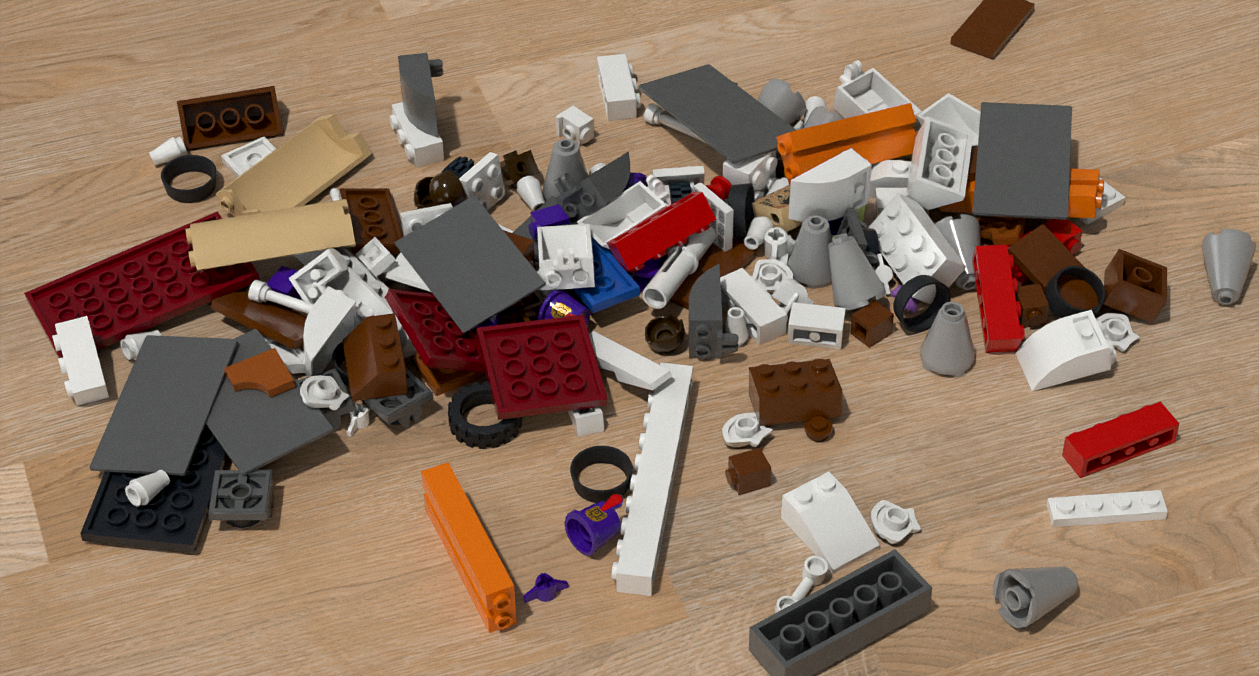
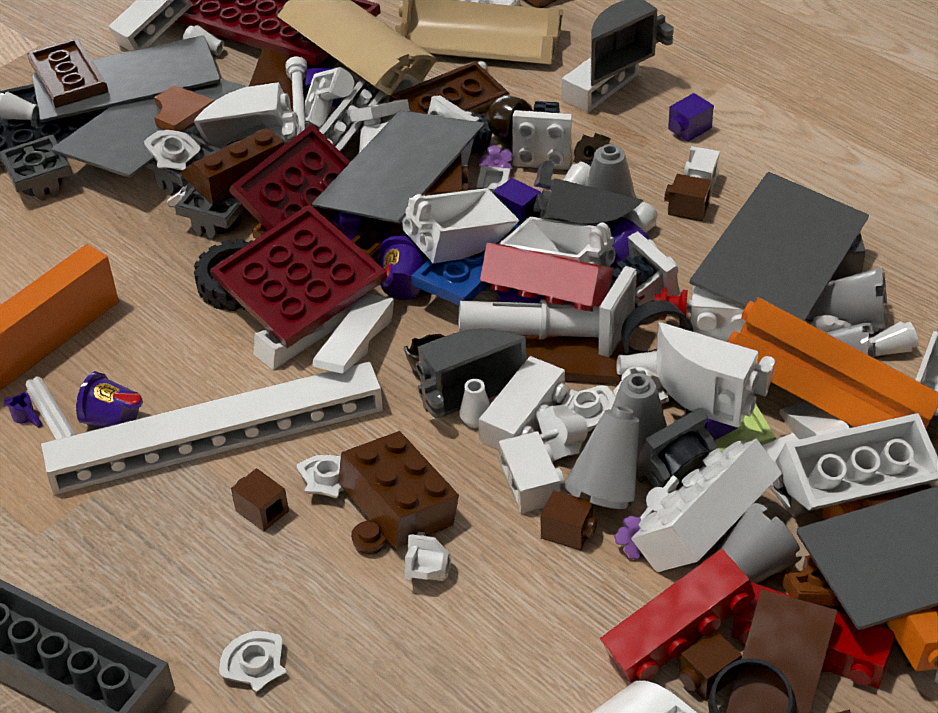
camera: 65 degrees right, 0 degrees up
black tyre [570,446,633,503] -> none
white brick [597,54,641,121] -> none
white bar [774,556,828,613] -> none
white slope [781,472,880,574] -> none
black tyre [893,275,951,333] -> none
light grey cone [920,302,975,377] -> none
none -> white axle [26,376,75,440]
none -> reddish brown tile [27,38,109,108]
none -> white piece [404,531,451,581]
none -> reddish brown brick [664,174,712,221]
none -> dark purple brick [668,93,714,142]

